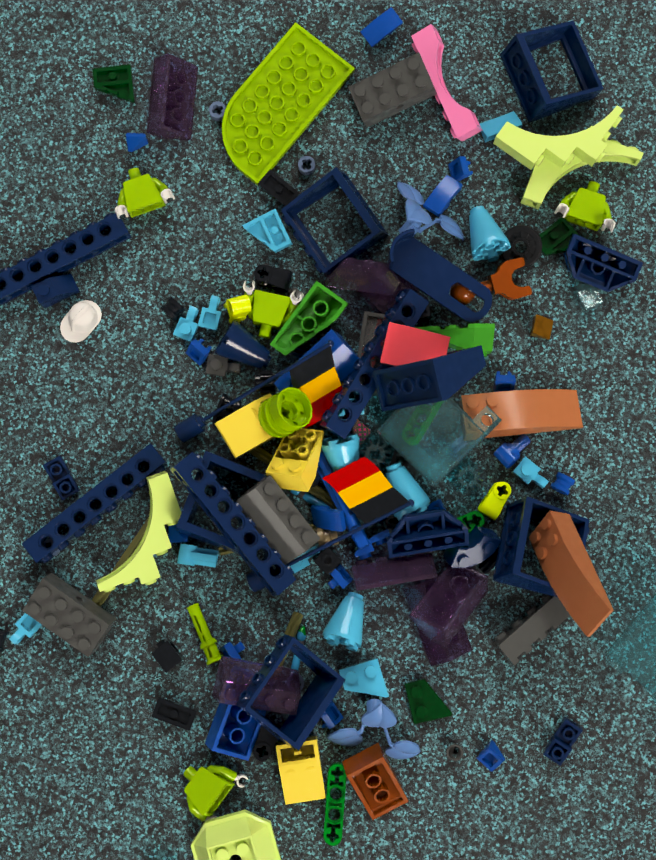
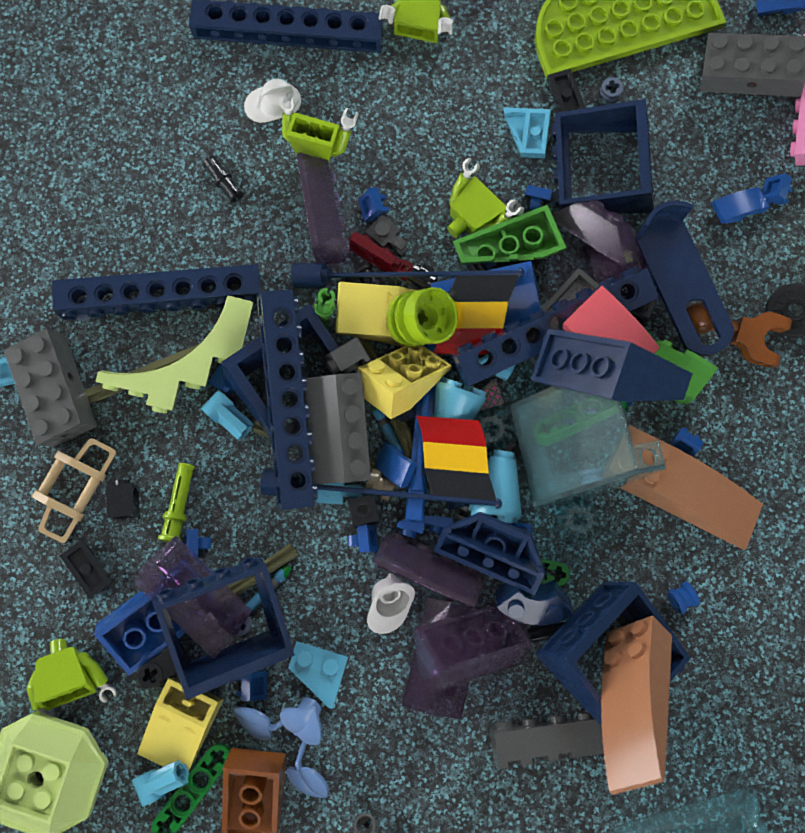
camera: 30 degrees right, 5 degrees down
dark blue slope [31,274,80,309] -> none
dark blue slope [43,455,80,500] -> none
black wheel [160,297,185,321] -> none
medium azure plate [173,305,199,342] -> none
medium azure plate [198,295,222,331] -> none
dark blue cone [215,320,272,369] -> none
neon yellow piece [223,294,251,324] -> none
black piece [254,264,293,293] -> none
medium azure cone [322,592,364,652] -> none
medium blue plant [397,181,465,241] -> none
dark green wing [404,679,452,724] -> none
medium azure cone [469,206,511,262] -> none
neon yellow piece [477,482,511,520] -> none
blue axle [493,434,531,469] -> none
medium azure plate [512,456,549,489] -> none
pearl gold slope [530,314,553,340] -> none
none -> tan bar [31,439,116,543]
none -> medium azure piece [132,760,189,807]
none -> black pin [202,155,244,203]
none -> lime torso [280,92,358,163]
none -> clear purple slope [296,153,349,265]
none -> bright green pin [314,288,335,330]
none -> dark grey brick [325,337,370,375]
none -> dark red hinge [349,231,414,282]
none -> white piece [367,573,415,634]
none -> blue tile [524,185,552,210]

